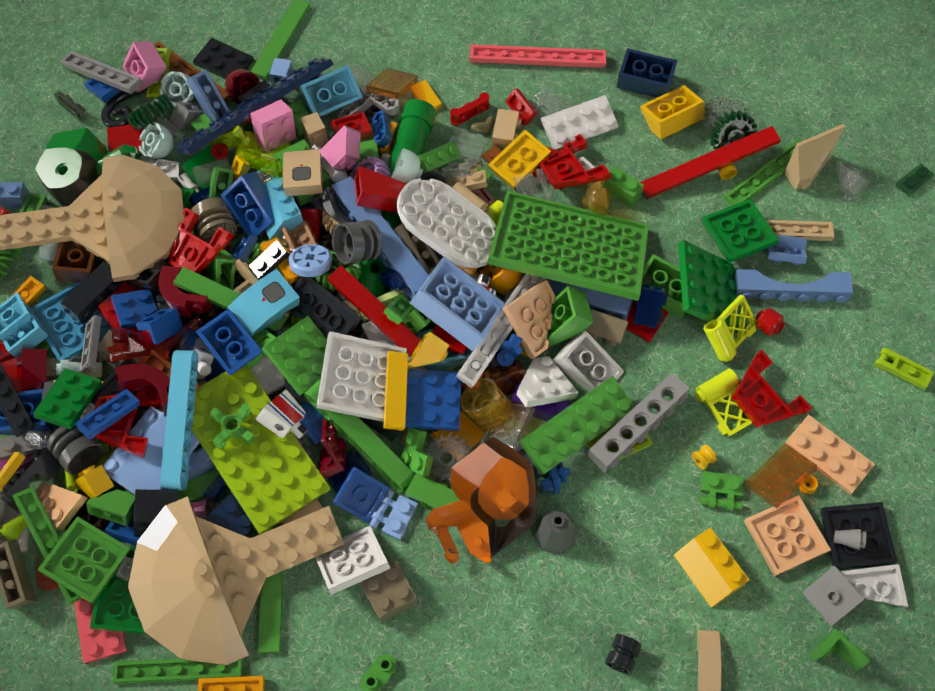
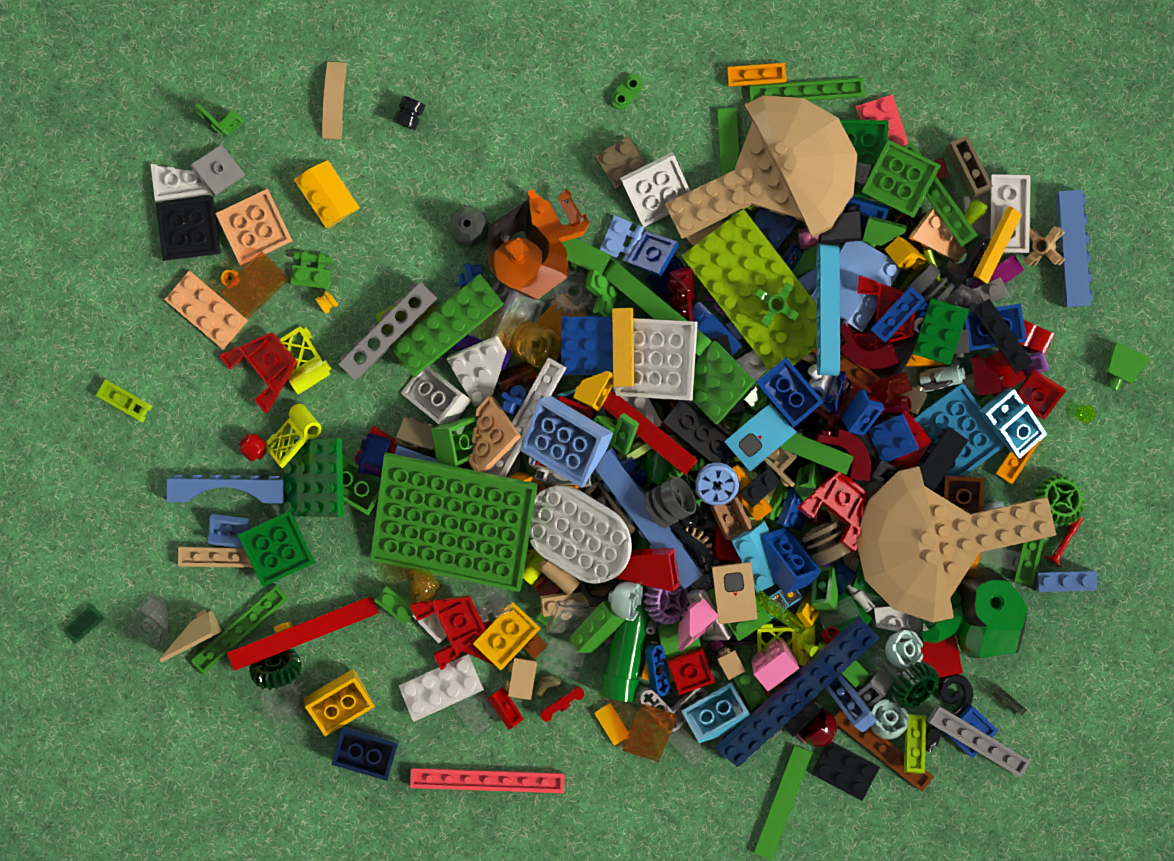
camera: 175 degrees right, 25 degrees up
light grey tile [80,315,101,374] -> none
bright pink slope [122,41,166,92] -> none
white torso [256,390,308,439] -> none
light blue brick [269,58,293,85] -> none
light grey cone [834,529,866,550] -> none

